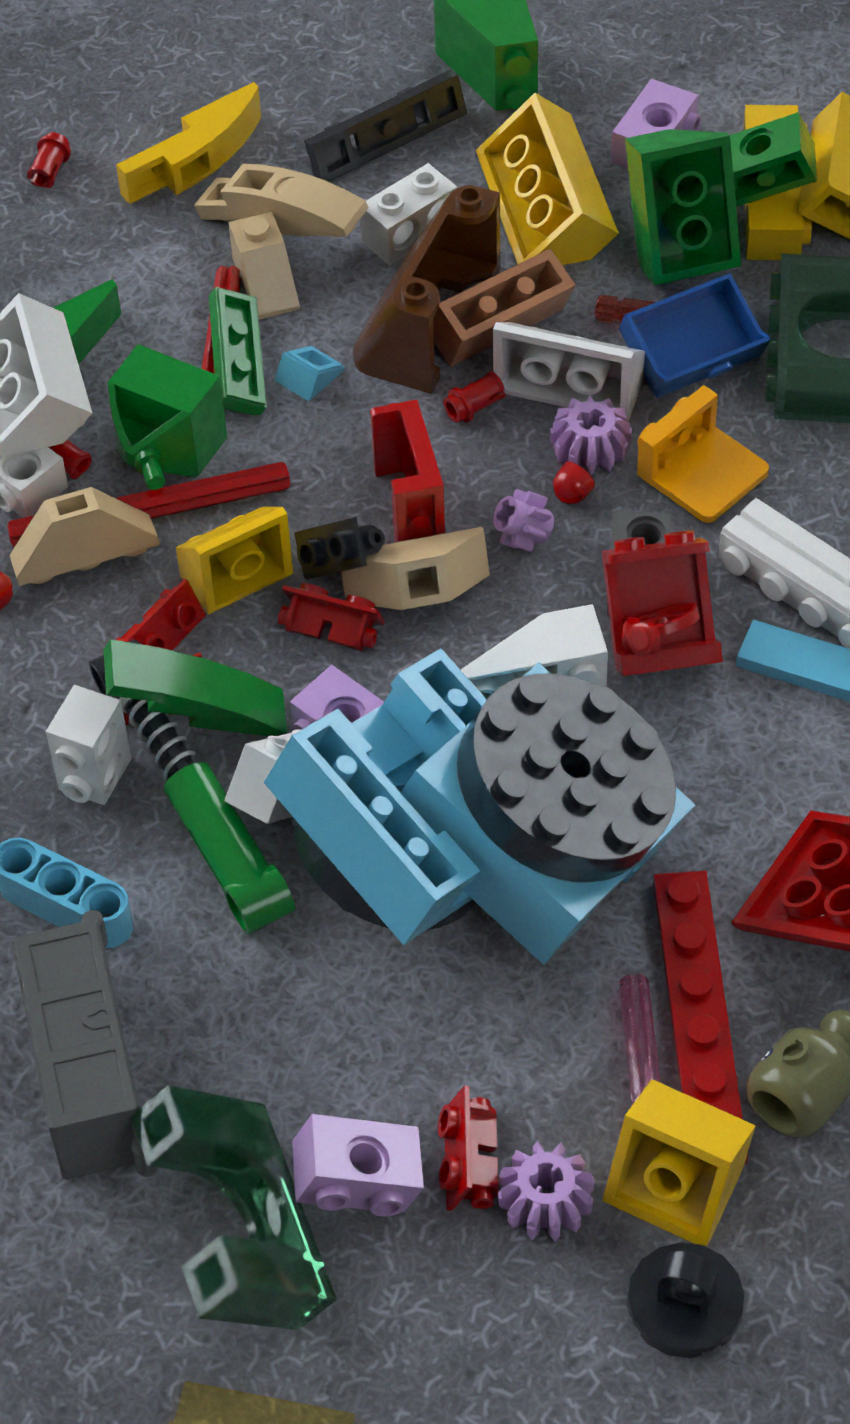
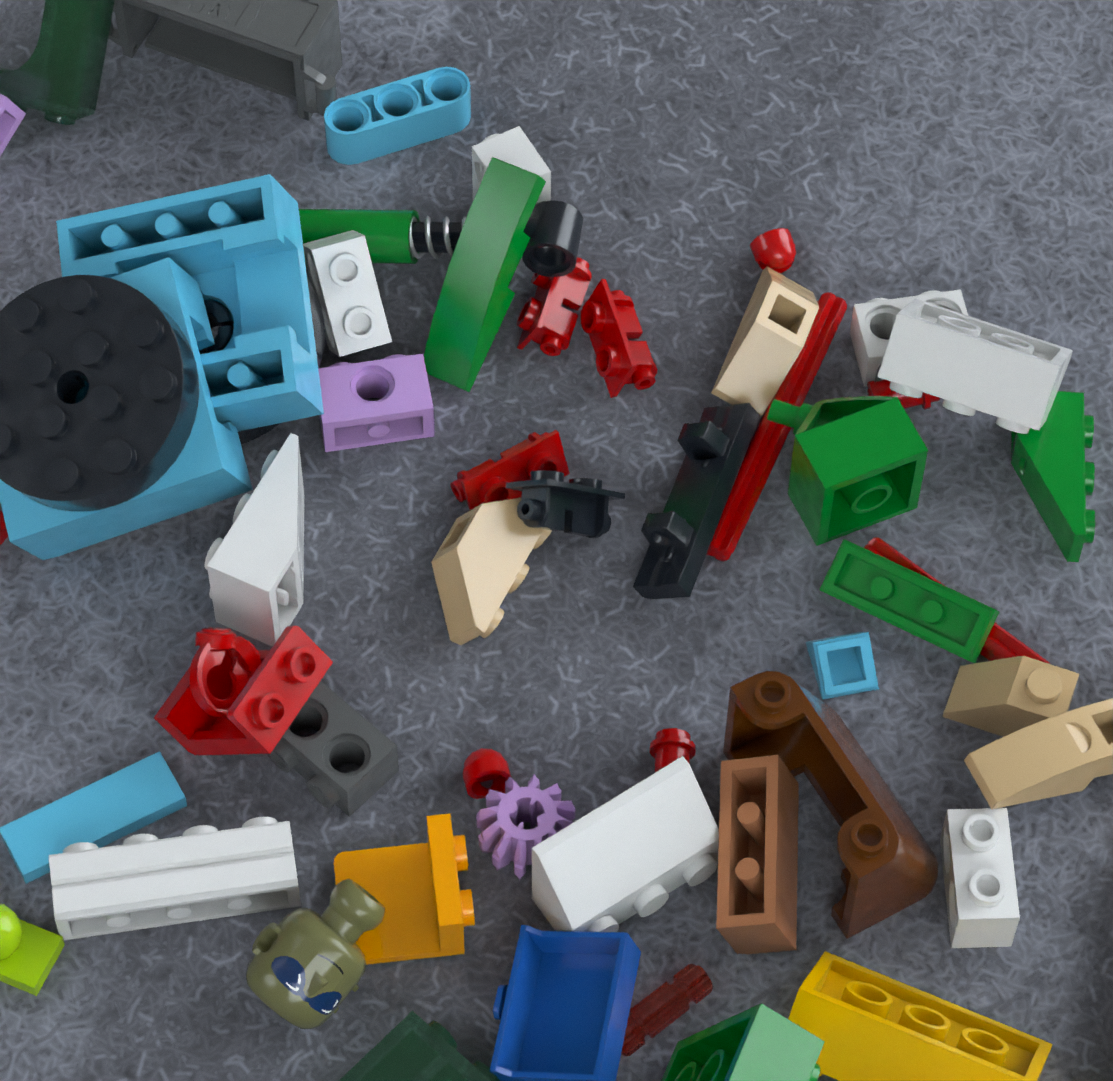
camera: 125 degrees right, 5 degrees up
yellow slope [176,507,293,615] -> none
red panel [370,399,445,543] -> none
lavender gear [493,489,554,552] -> none
none -> olive piece [245,879,385,1029]
none -> black hinge [633,403,760,600]

